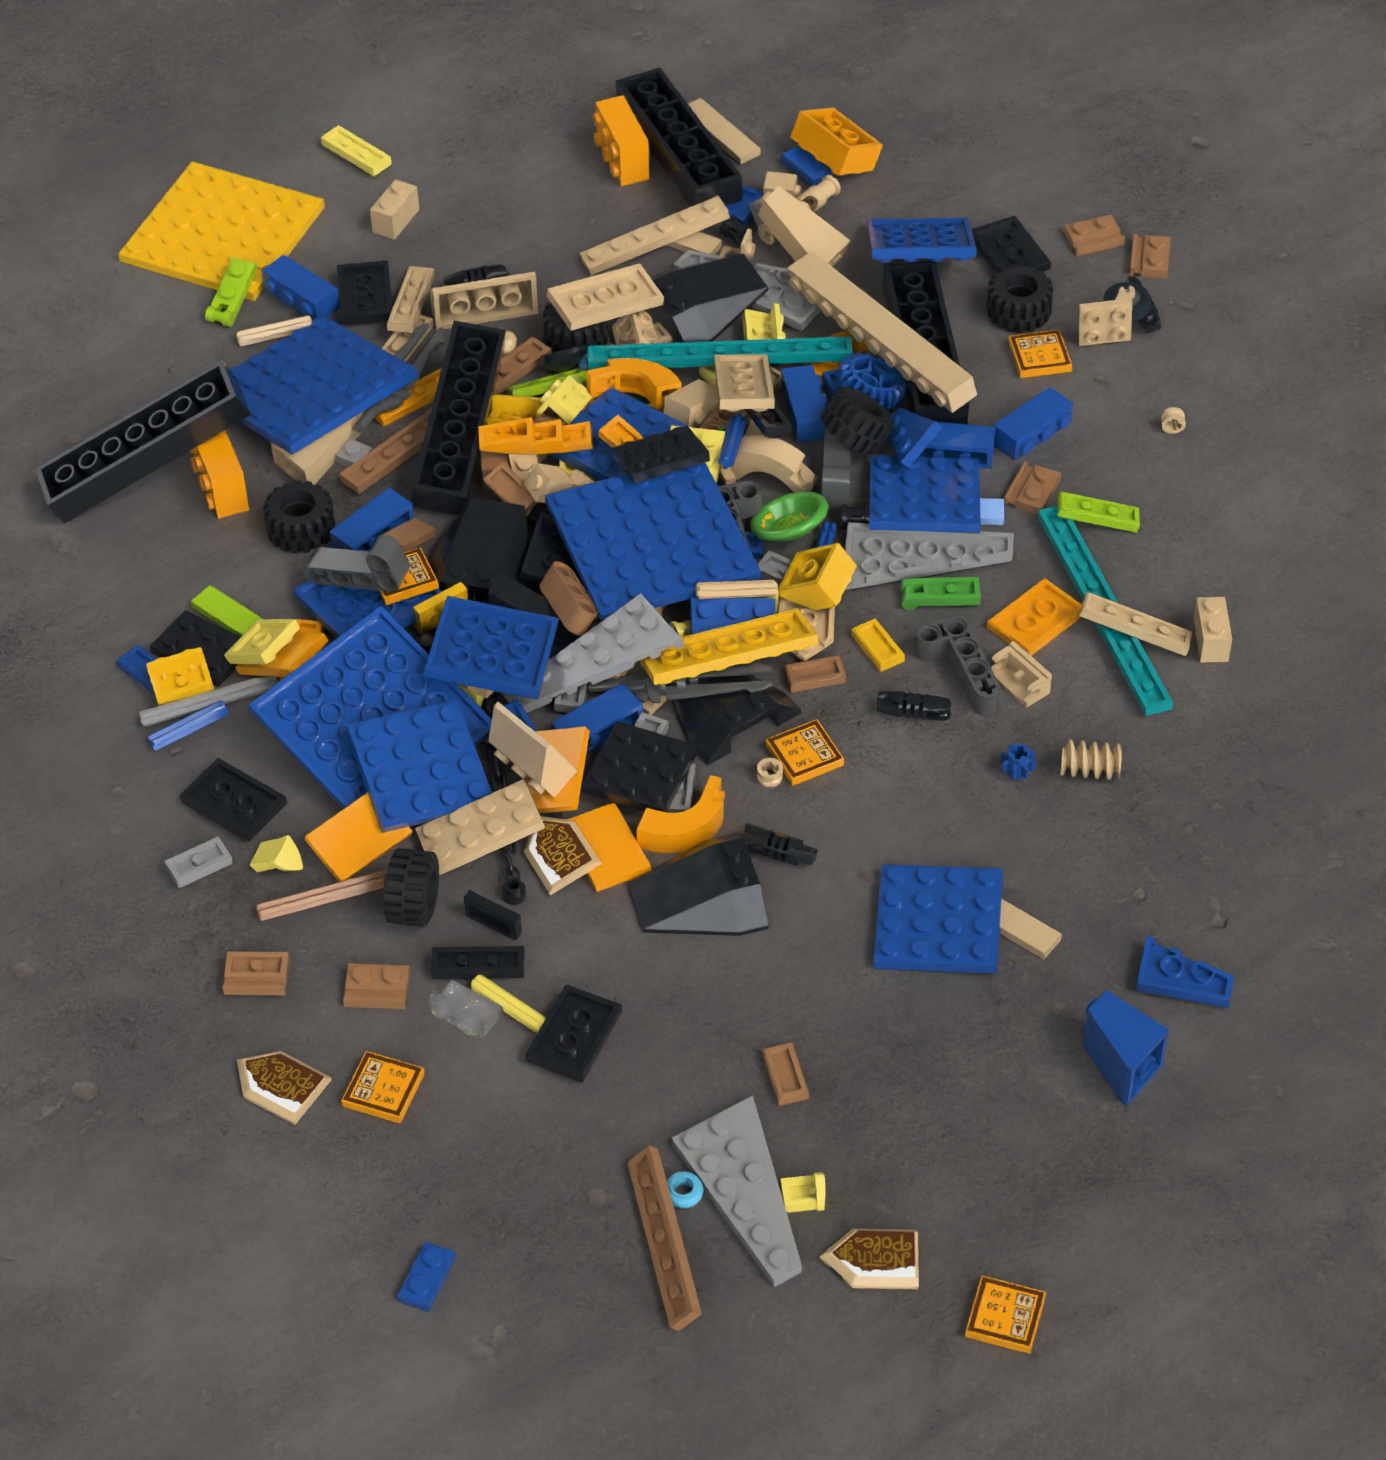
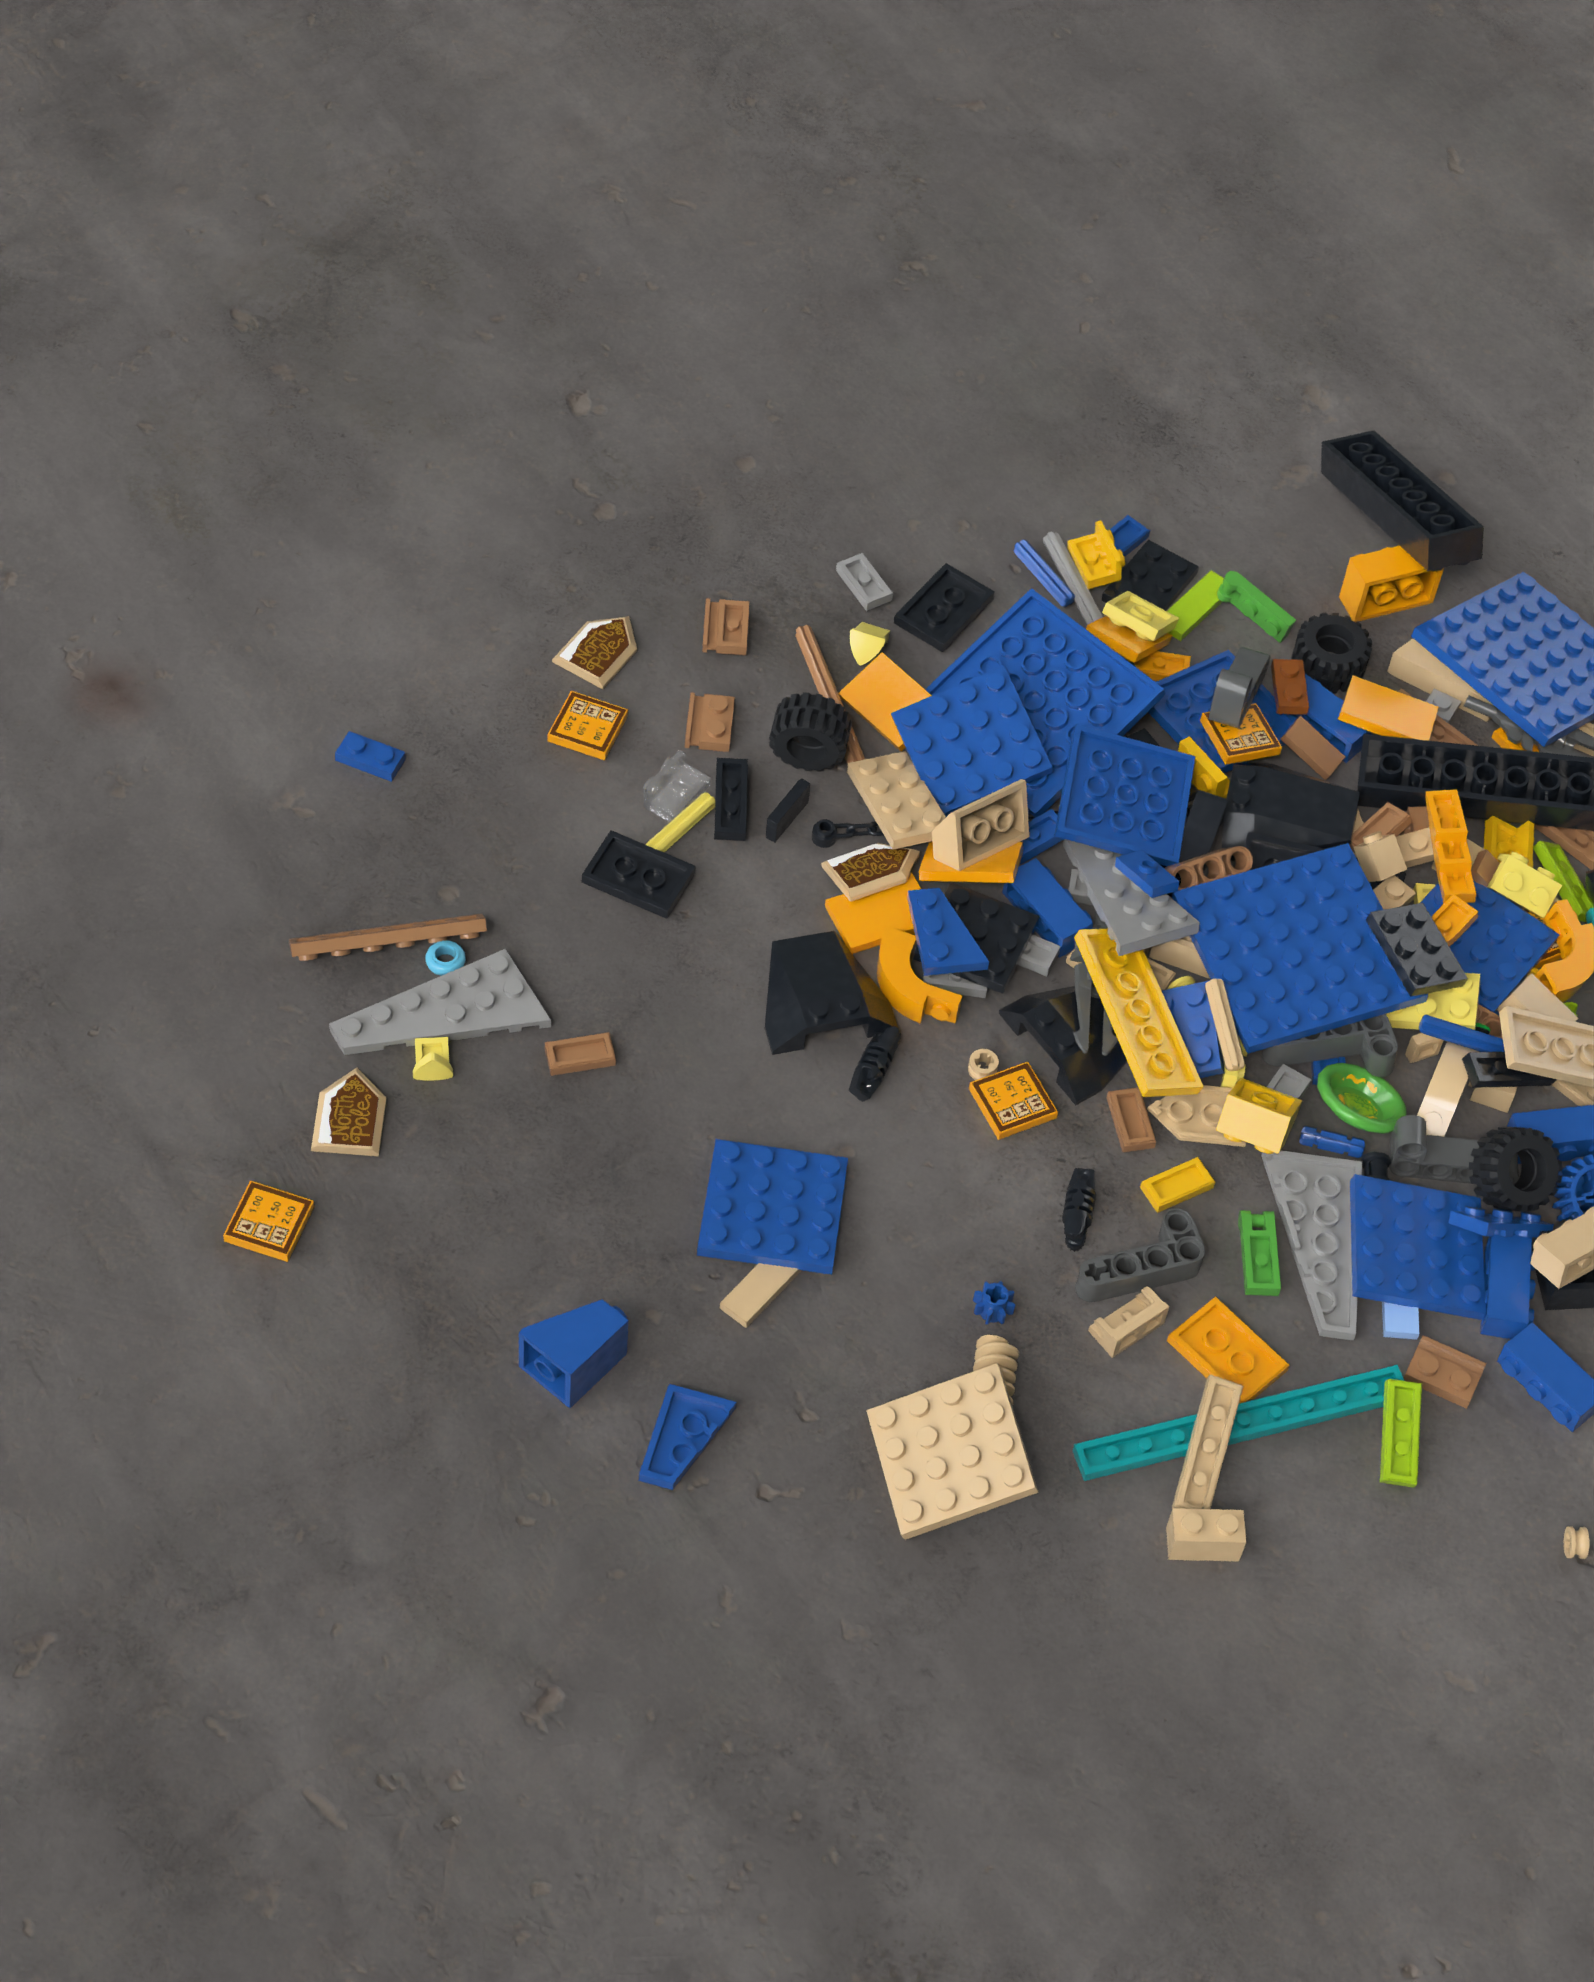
camera: 85 degrees right, 5 degrees up
none -> tan plate [866,1363,1038,1540]
none -> blue wing [907,888,989,976]
none -> blue plate [1115,850,1179,898]
none -> bright green plate [1217,571,1296,643]
none -> dark orange plate [1271,659,1309,715]
none -> light orange tile [1338,675,1439,741]

